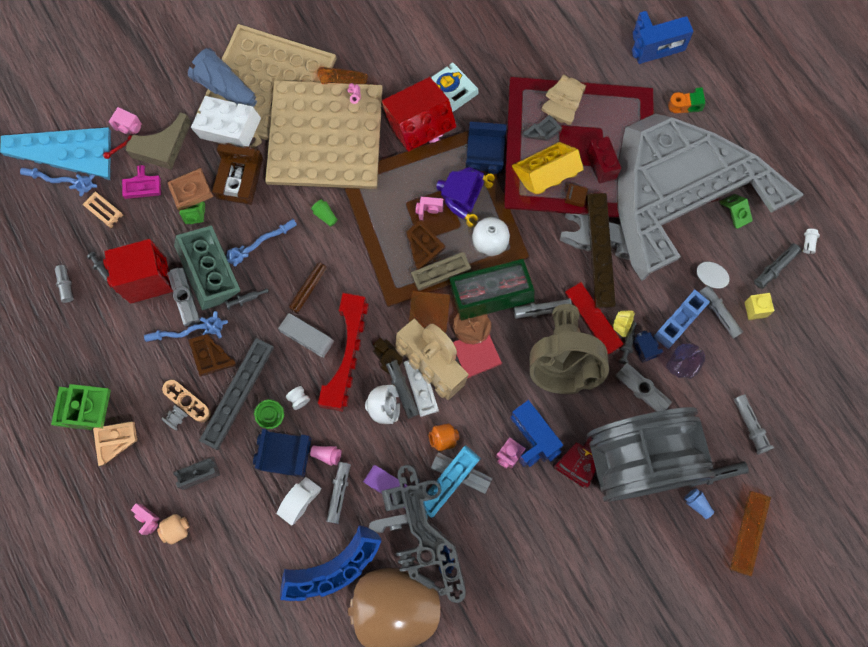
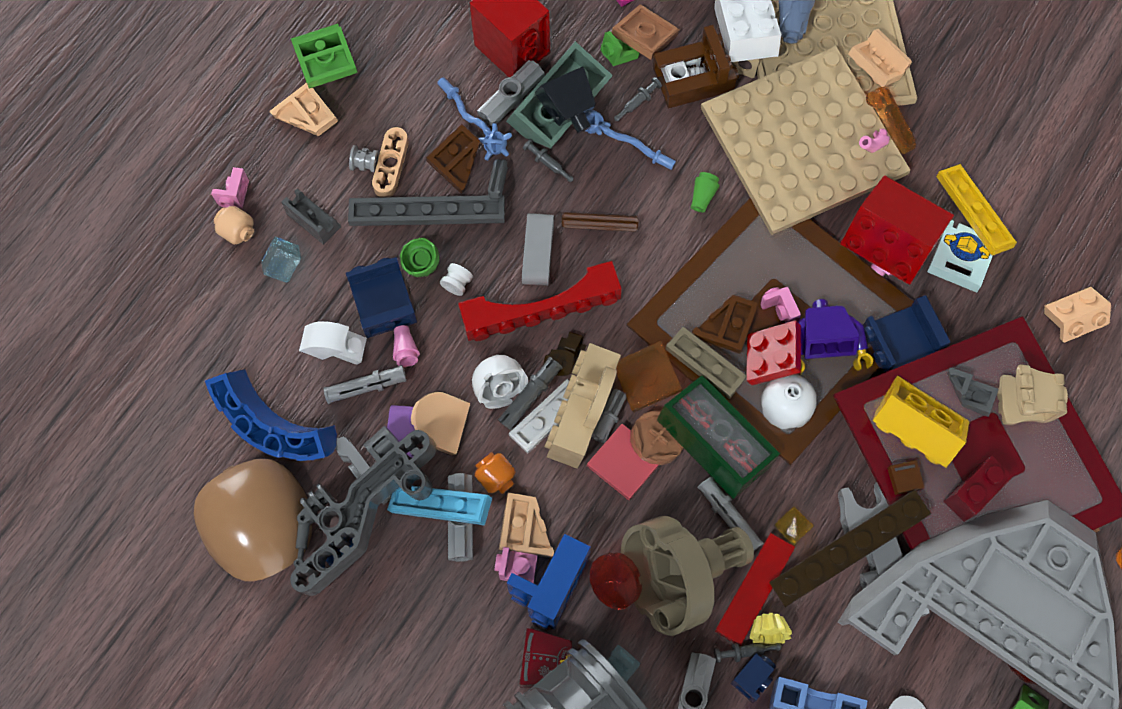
camera: 60 degrees right, 5 degrees down
none -> clear light blue panel [261,236,301,283]
none -> light nougat tile [411,392,470,455]
none -> dark grey axle [487,159,508,200]
none -> light nougat wing [499,493,554,558]
none -> black torso [535,66,596,134]
none -> clear red tile [590,552,642,610]
none -> clear light blue panel [607,644,641,683]
none -> dark grey piece [614,77,662,121]
none -> plate [746,320,801,386]
none -> clear yellow slope [774,507,814,546]
none -> light nougat bracket [848,29,912,88]
none -> yellow tile [936,164,1017,256]
none -> light nougat bracket [1044,287,1111,343]

